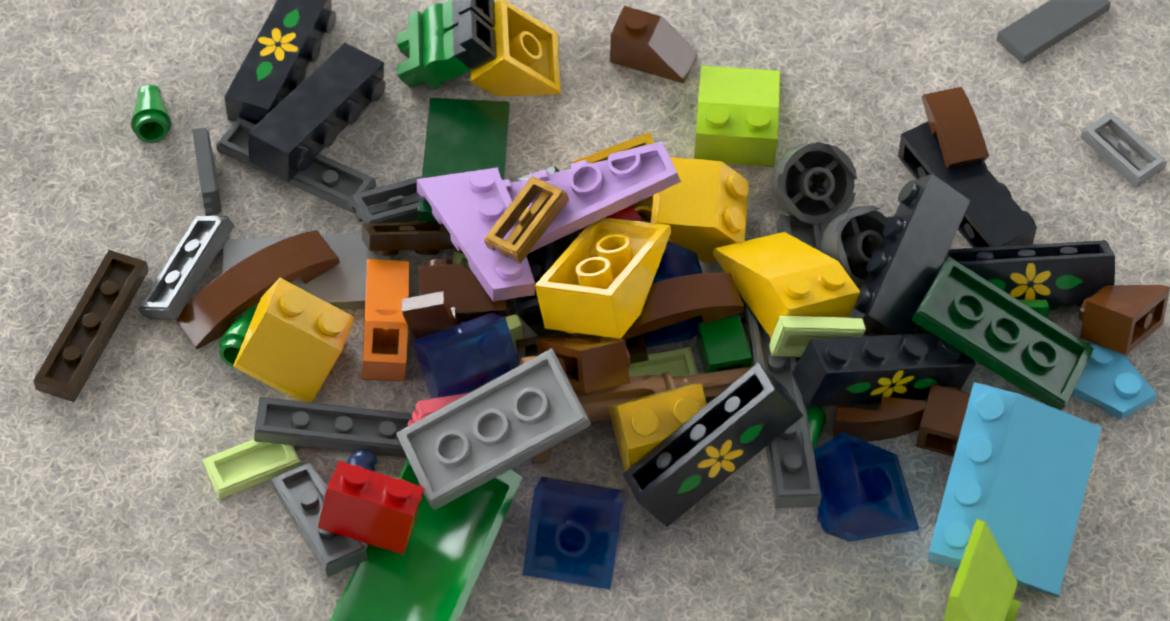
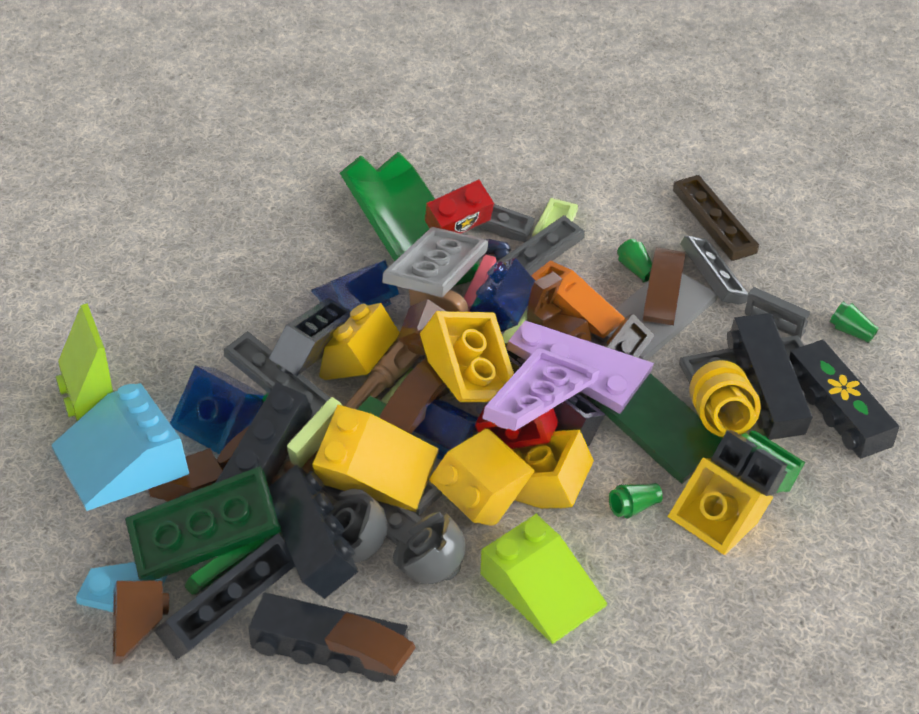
camera: 135 degrees right, 10 degrees down
yellow slope [233,278,355,403] -> none
dark grey tile [348,176,422,223] -> none
pearl gold tile [483,176,569,264] -> none
reddish brown slope [610,6,697,84] -> none
none -> green cone [609,483,663,519]
none -> yellow piece [689,360,760,437]

